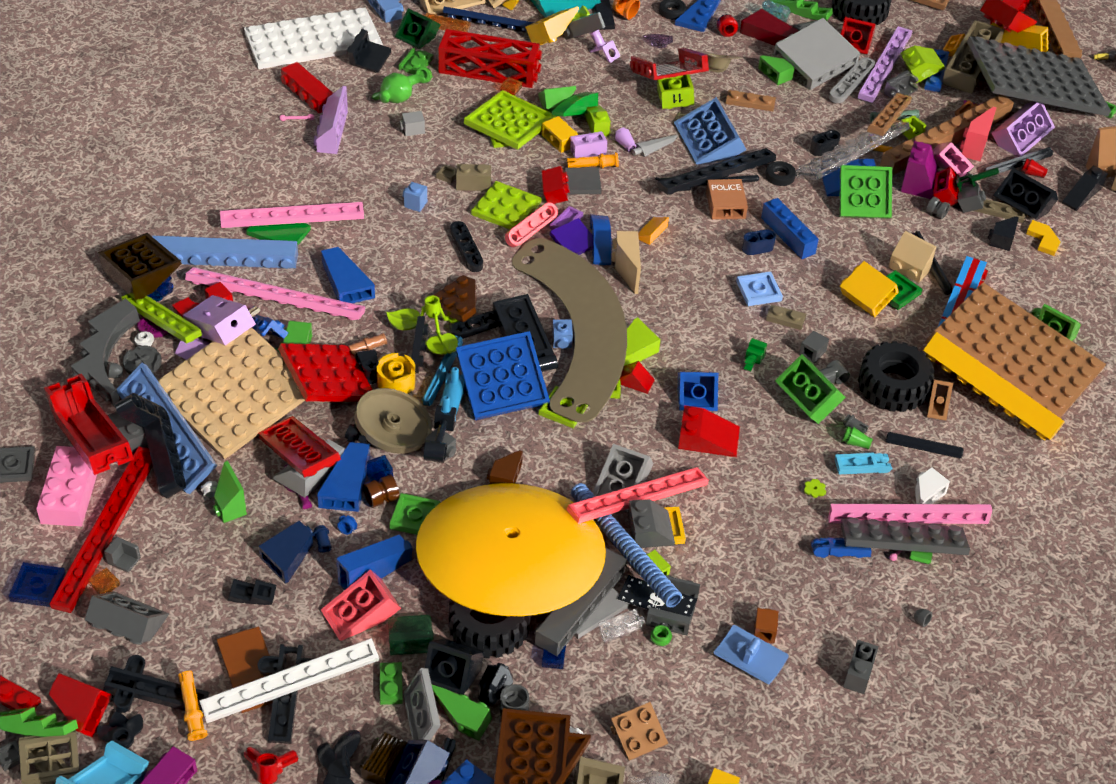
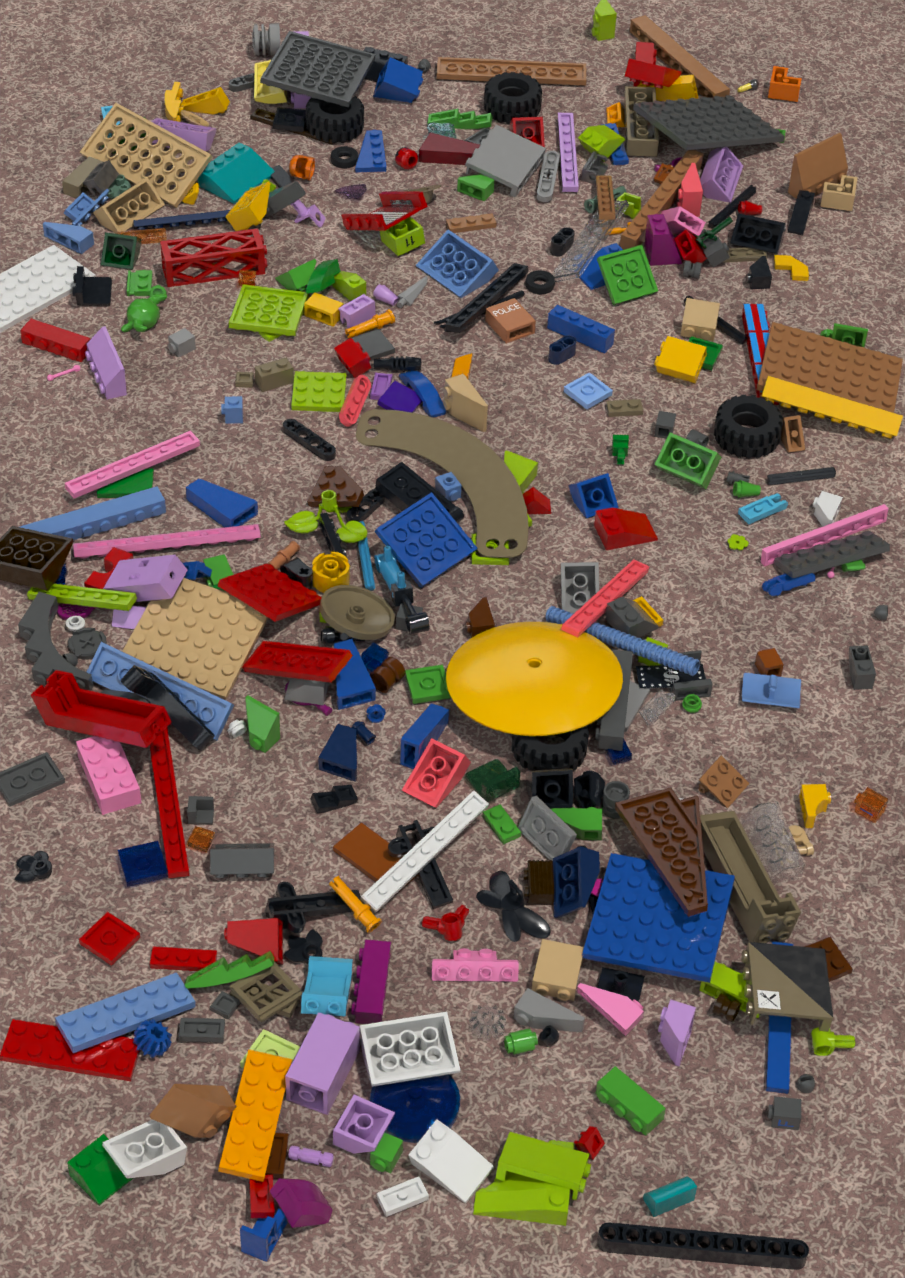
camera: 25 degrees left, 0 degrees up
none -> black hinge [374,356,421,372]

